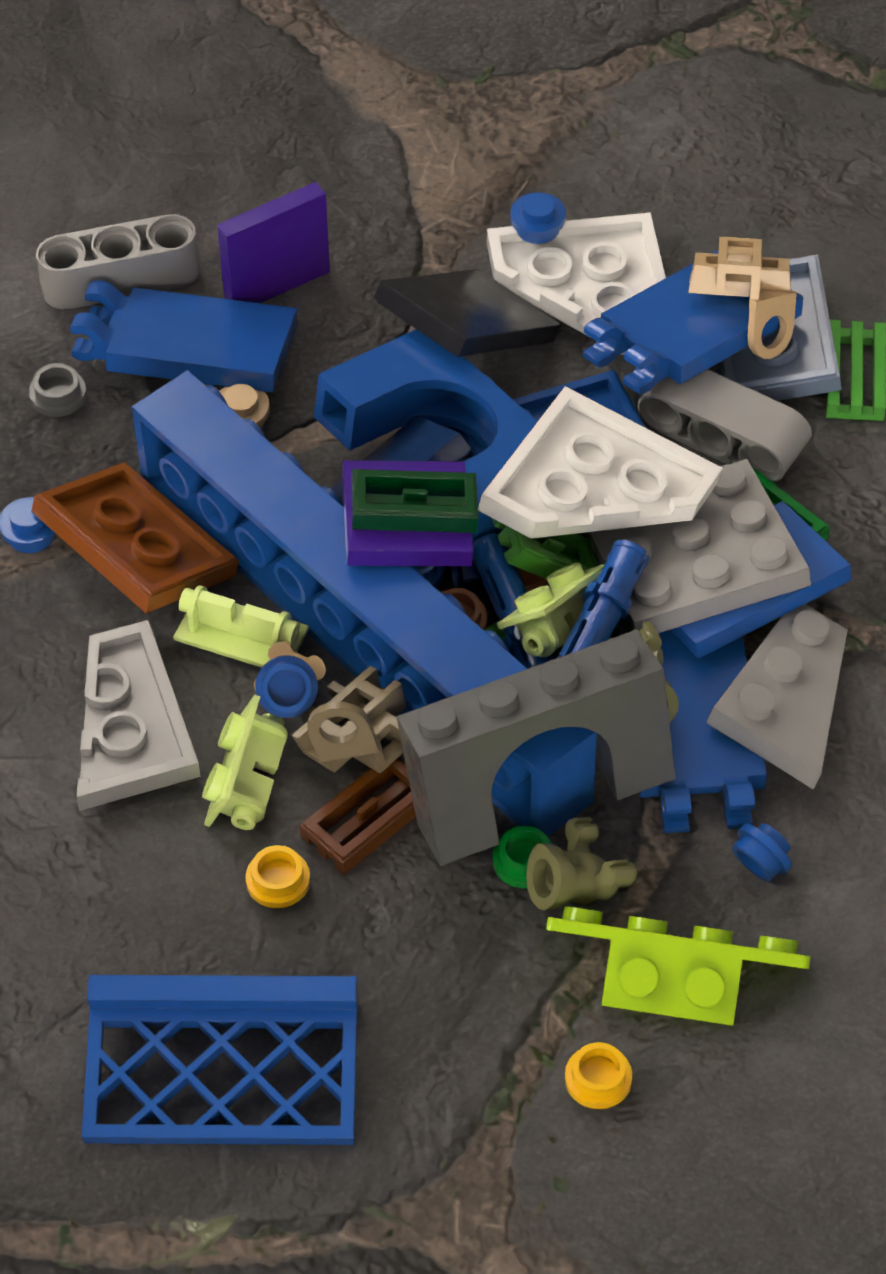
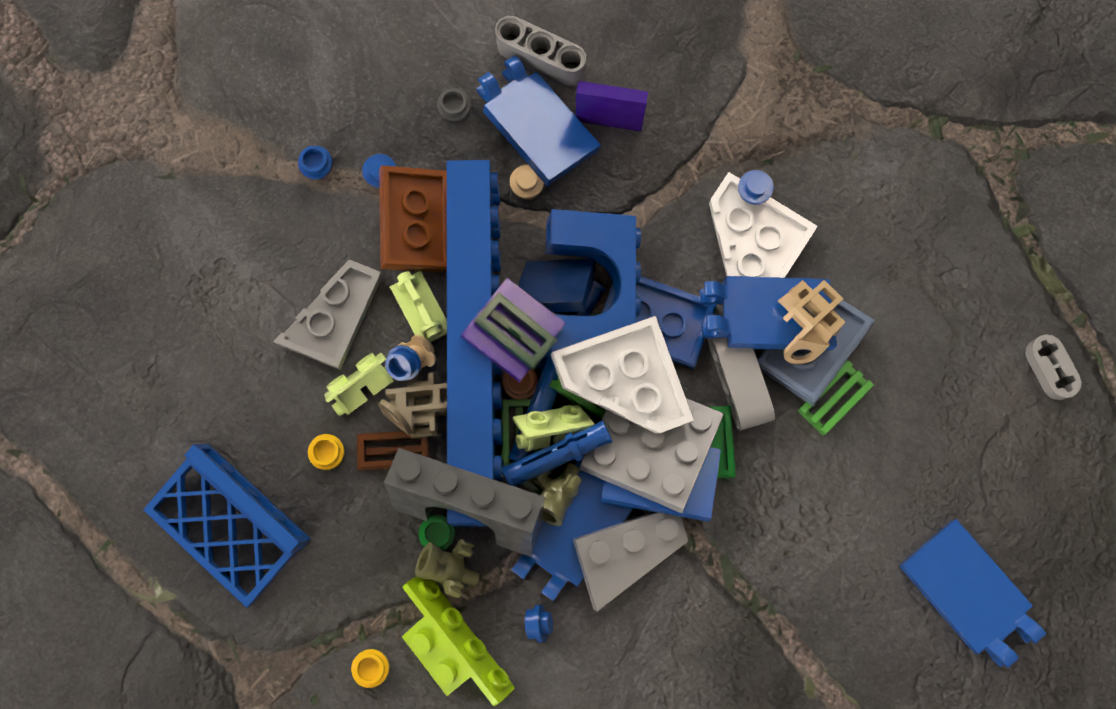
camera: 40 degrees right, 25 degrees up
black tile [374,269,561,357] -> none

